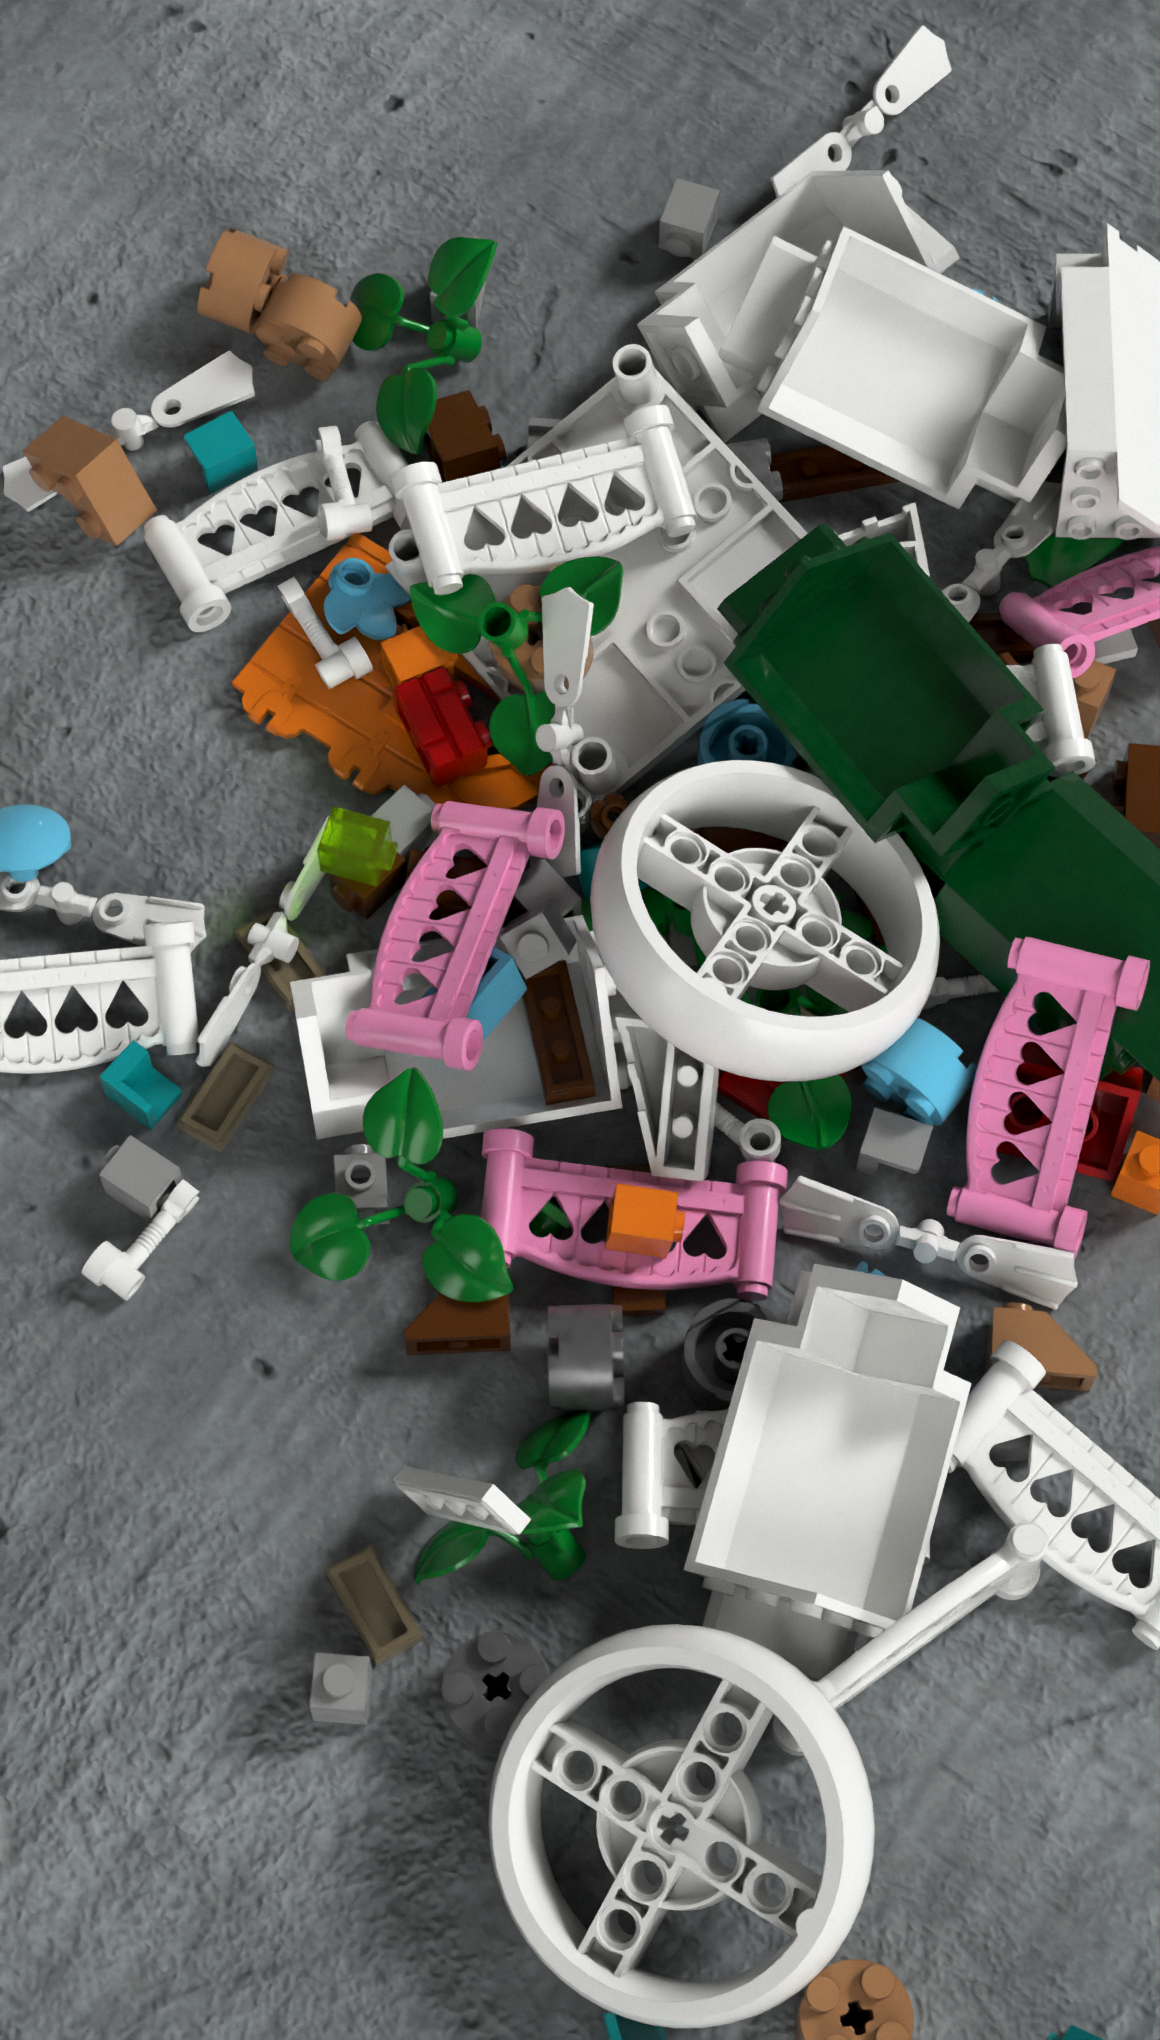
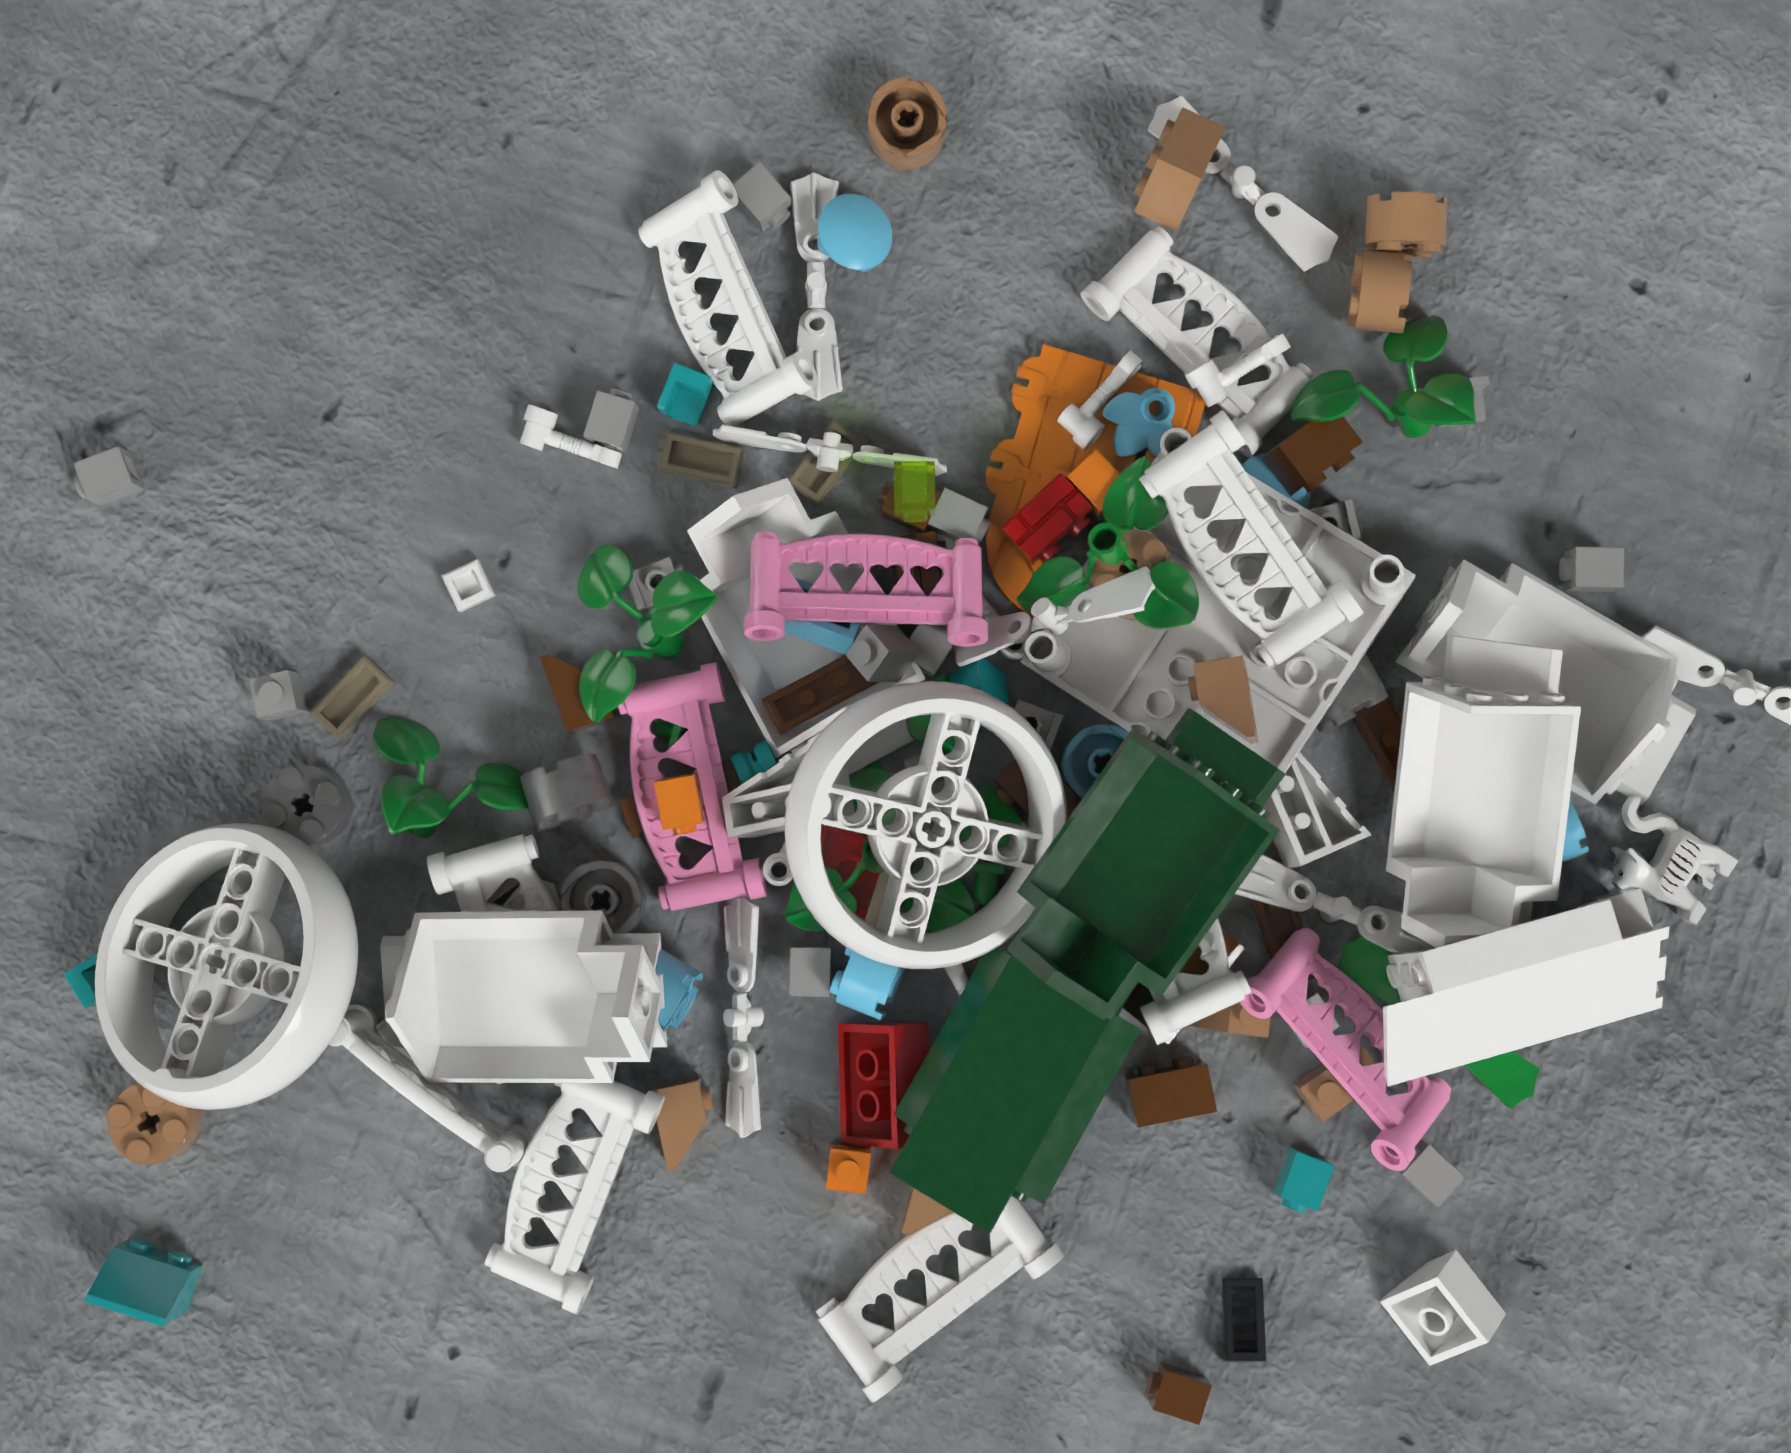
camera: 70 degrees right, 20 degrees up
teal panel [184,410,258,494] -> none
white tile [393,1466,531,1535] -> none
reddish brown plate [589,793,630,840] -> none
bright pink piece [946,936,1150,1260] -> none
none -> white tile [441,559,496,613]
none -> teal wheel [730,740,778,784]
none -> medium nougat slope [1188,655,1259,744]
none -> white animal [1610,795,1738,924]

